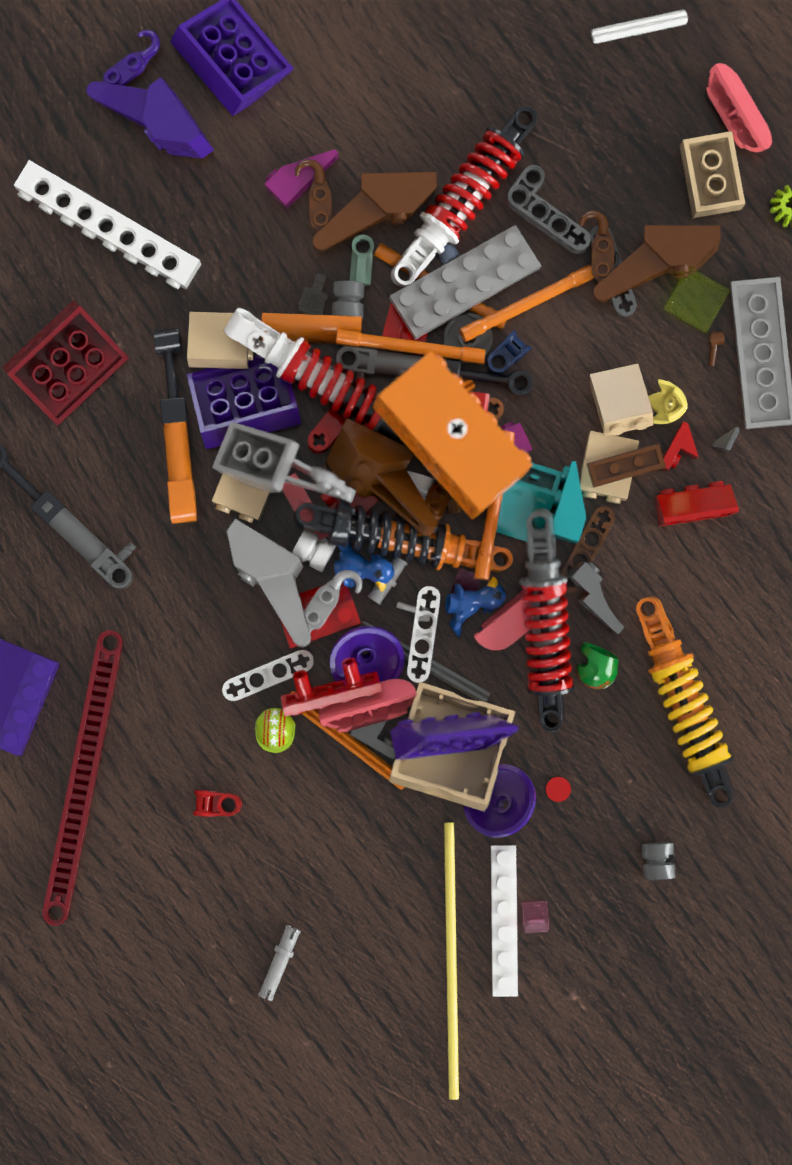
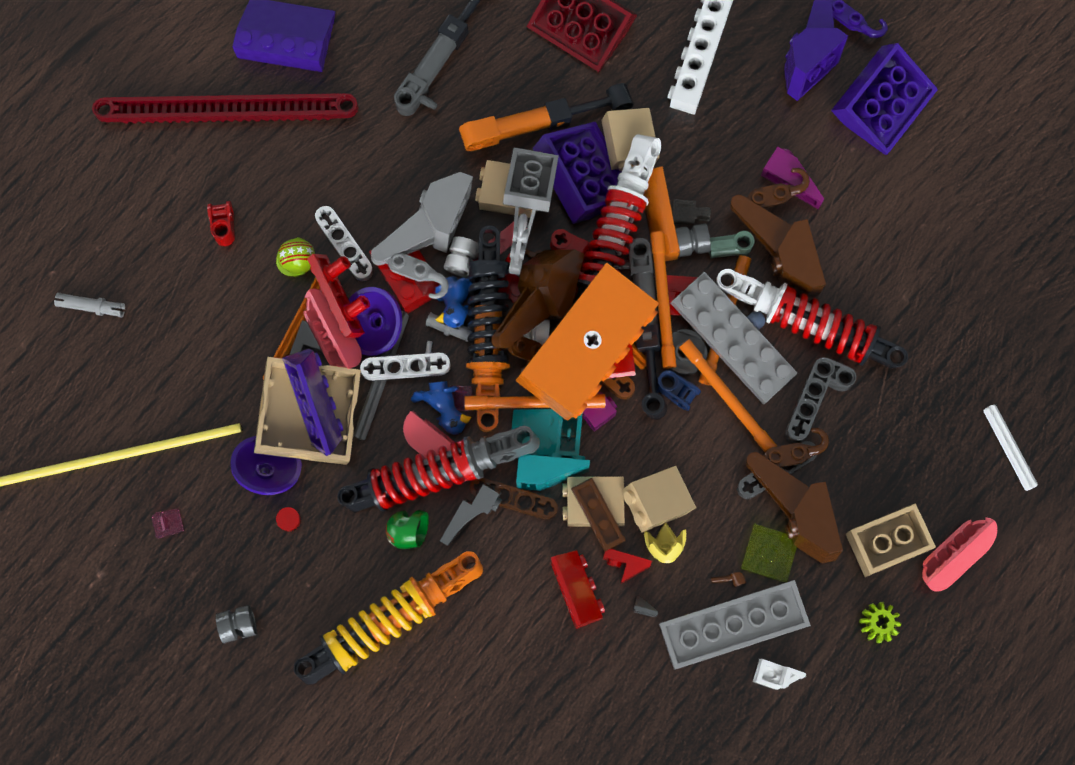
camera: 85 degrees right, 10 degrees down
white plate [491,845,518,997] -> none

